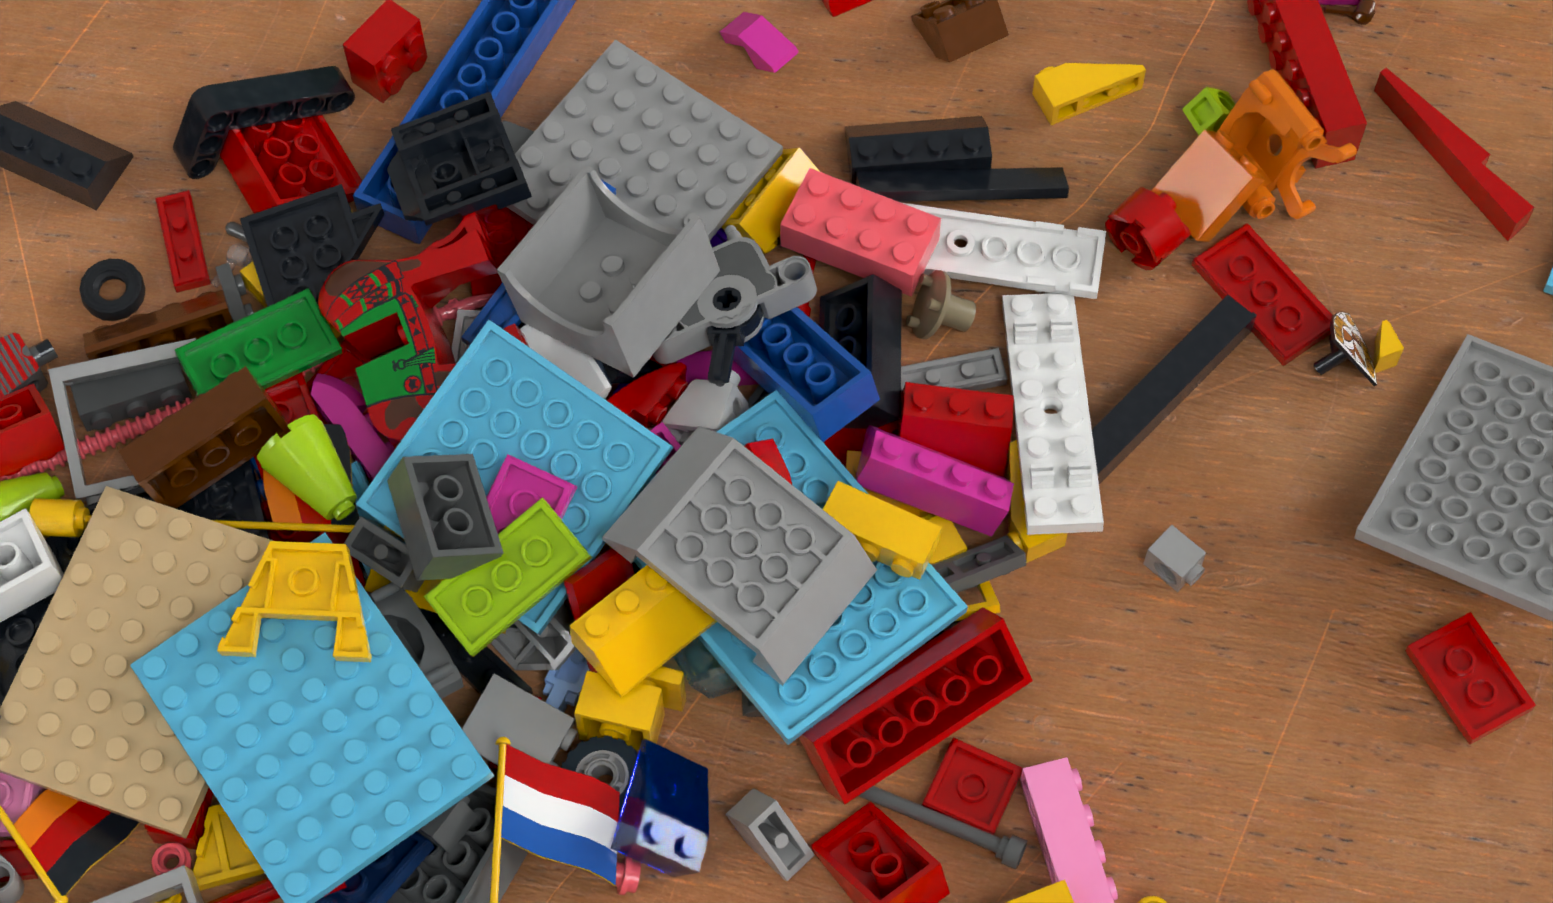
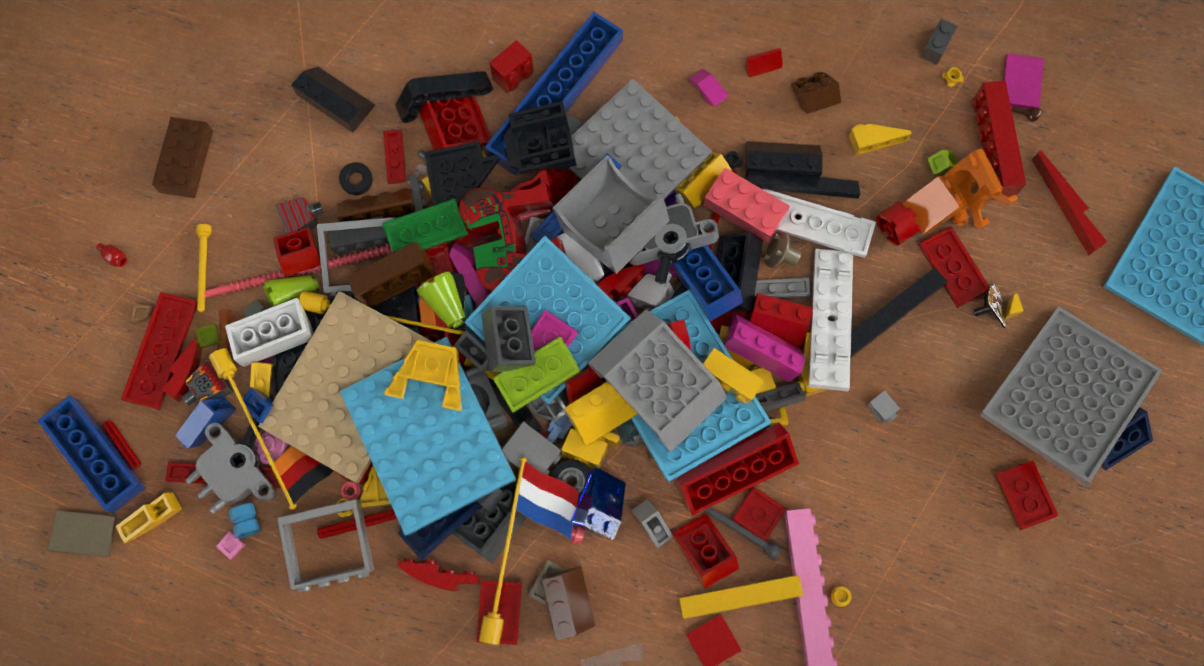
camera: 10 degrees right, 10 degrees up
none -> black plate [723,151,743,169]

